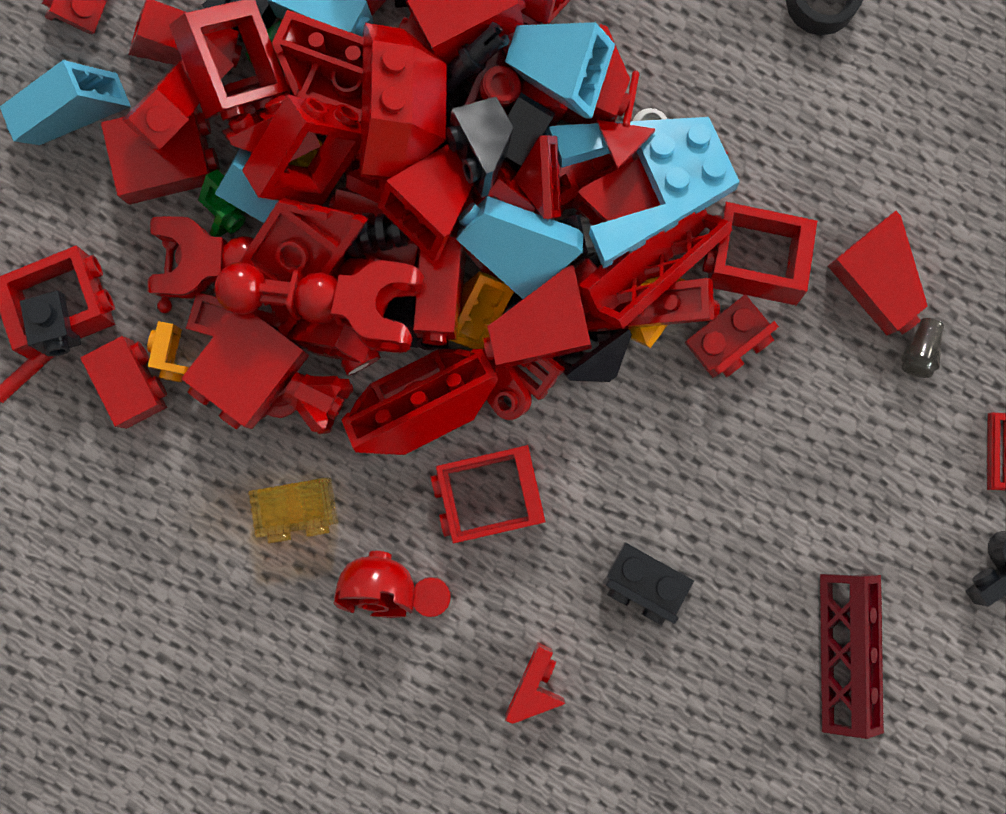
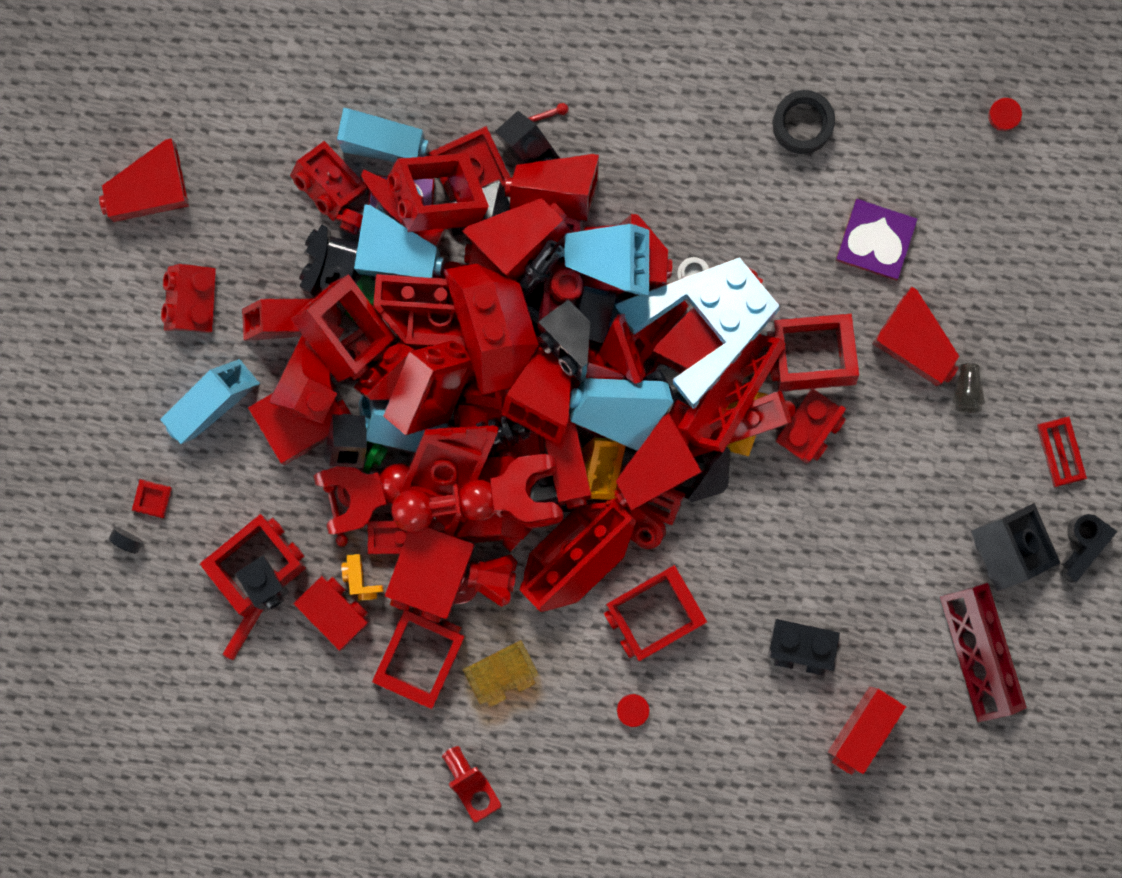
camera: 20 degrees left, 0 degrees up
red cylinder [333,551,415,618] -> none
red slope [505,642,565,724] -> none
red piece [597,71,656,170] -> none
none -> black slope [324,414,367,468]
none -> red window [372,607,466,709]
none -> red bracket [442,746,502,823]
none -> red brick [828,686,906,775]
none -> tile [835,198,918,281]
none -> black slope [971,503,1061,591]

